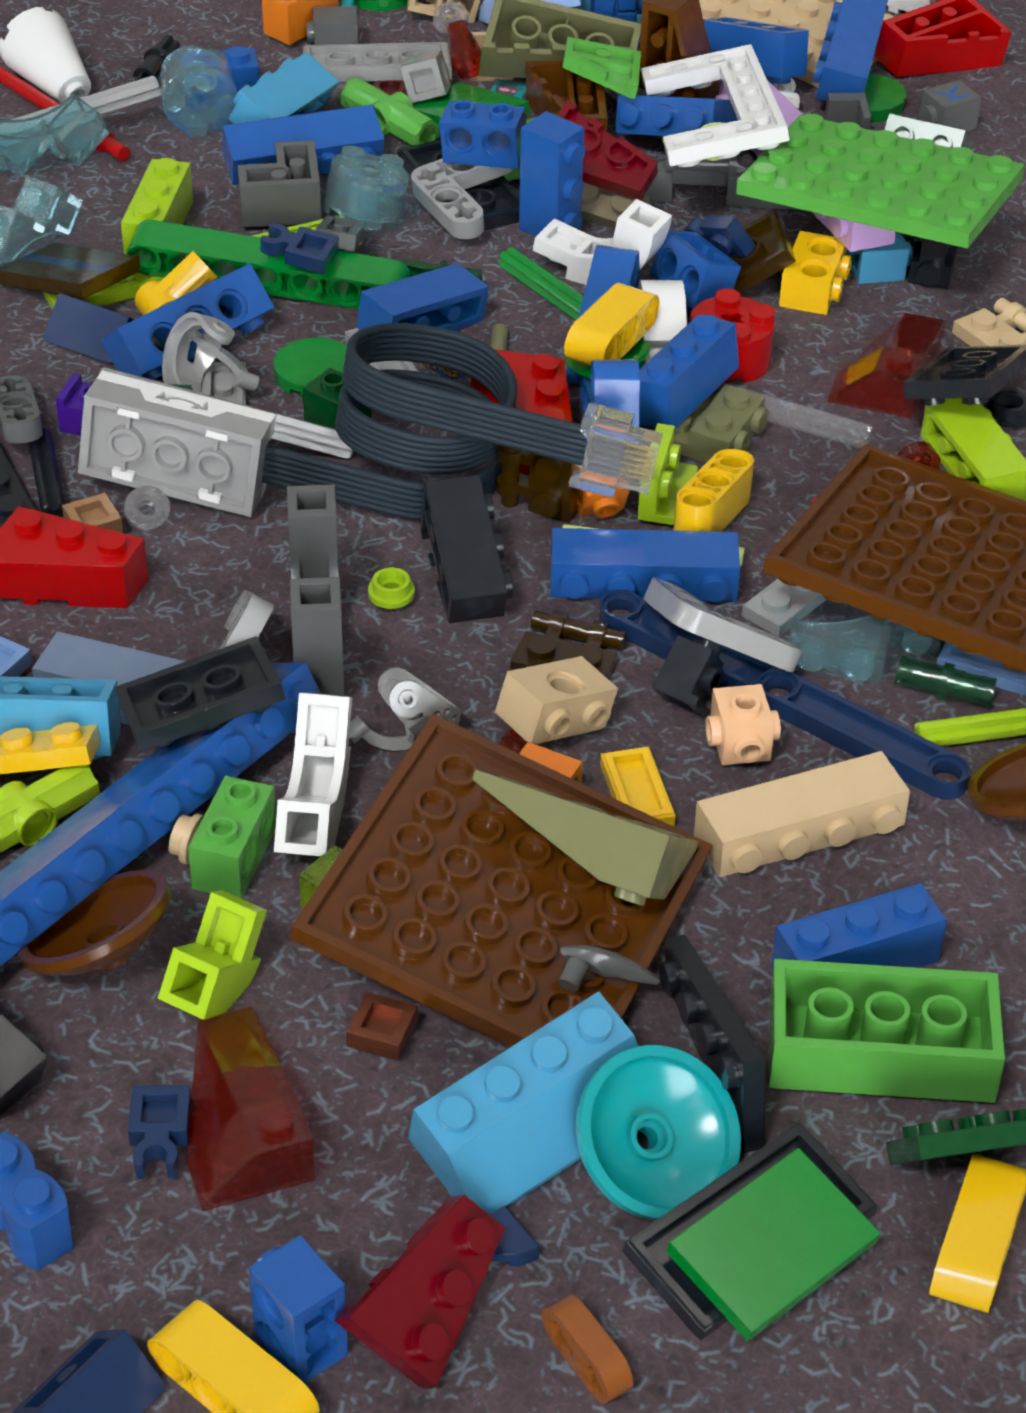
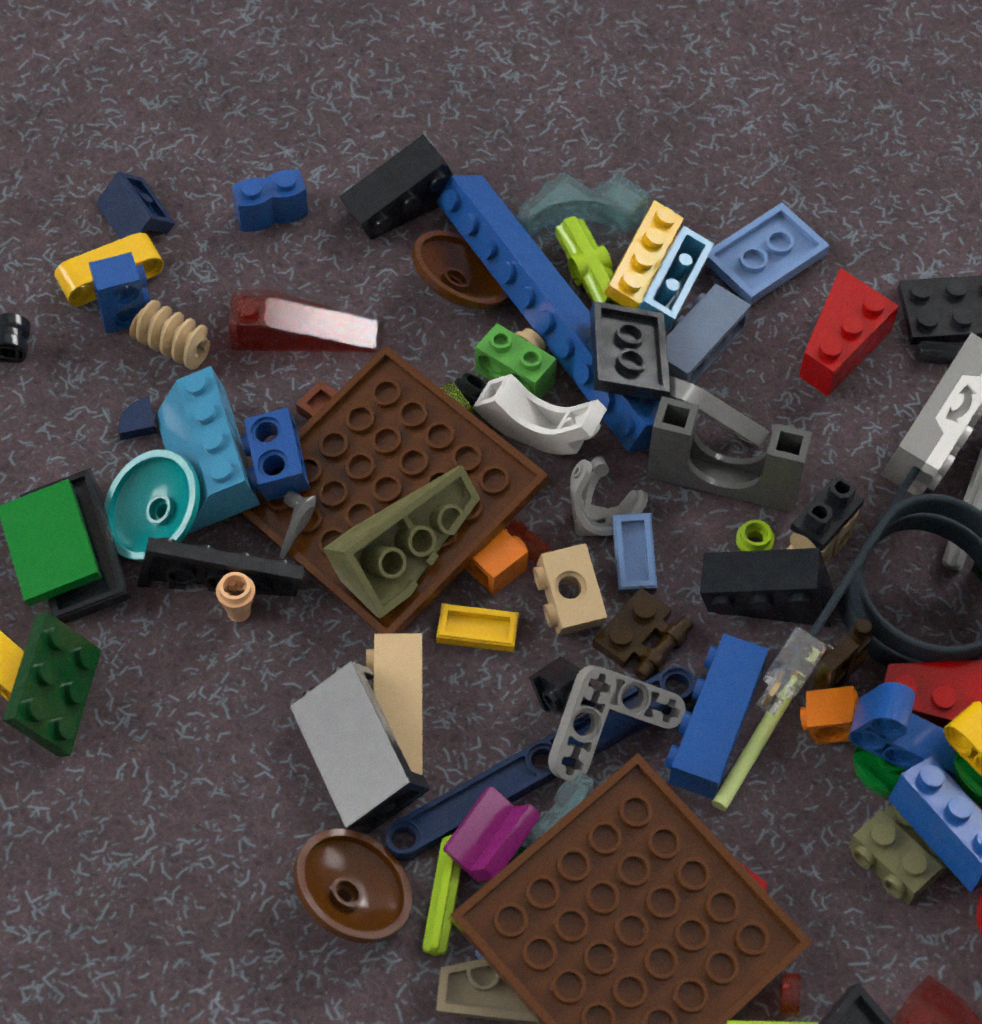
camera: 110 degrees right, 15 degrees up
medium nougat plate [62,493,123,533] -> none
clear plate [124,486,170,531] -> none
dark blue plate [128,1085,192,1179] -> none
lime brick [157,890,267,1020] -> none
dark red wing [334,1194,505,1388] -> none
dark orange beam [541,1294,633,1404] -> none
lime bracket [638,423,698,525] -> none
yellow beam [673,449,754,532] -> none
light nougat brick [705,684,781,766] -> none
clear axle [711,382,873,449] -> none
bright green brick [769,959,1005,1103] -> none
blue brick [771,883,947,970] -> none
none -> tan piece [129,299,210,370]
none -> light nougat cone [216,572,255,622]
none -> blue brick [241,407,310,501]
none -> panel [290,661,431,834]
none -> magenta panel [443,787,542,882]
none -> black plate [453,373,487,406]
none -> medium blue tile [612,513,657,592]
none -> black hips [787,476,864,565]

